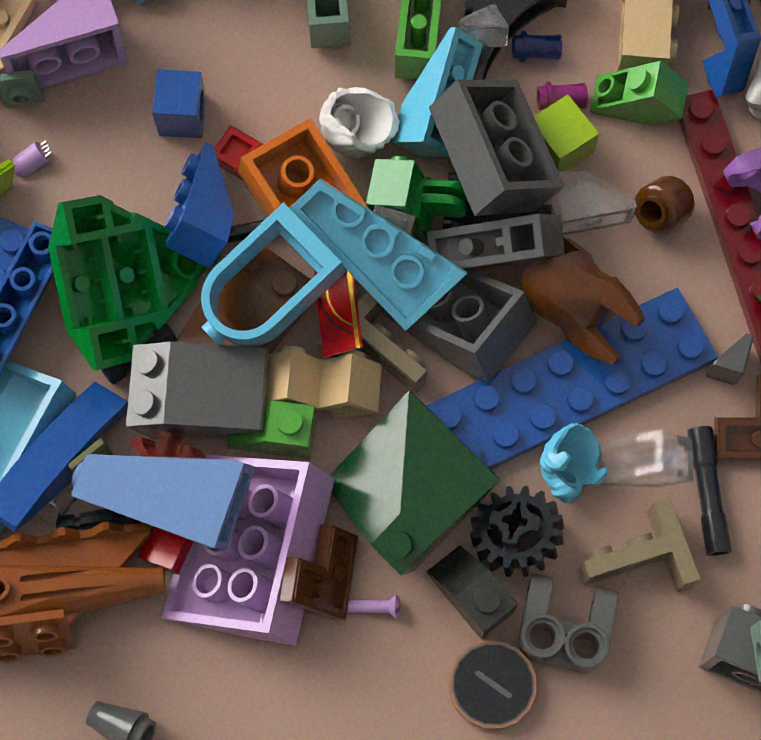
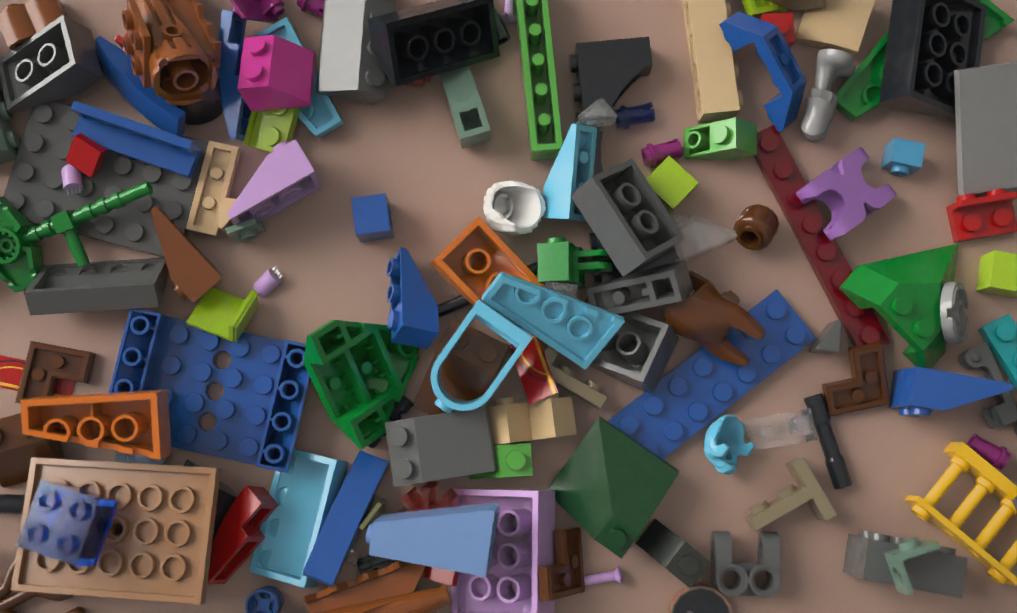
camera: 15 degrees left, 10 degrees up
red tile [214,125,263,181] -> none
black gear [470,486,564,577] -> none

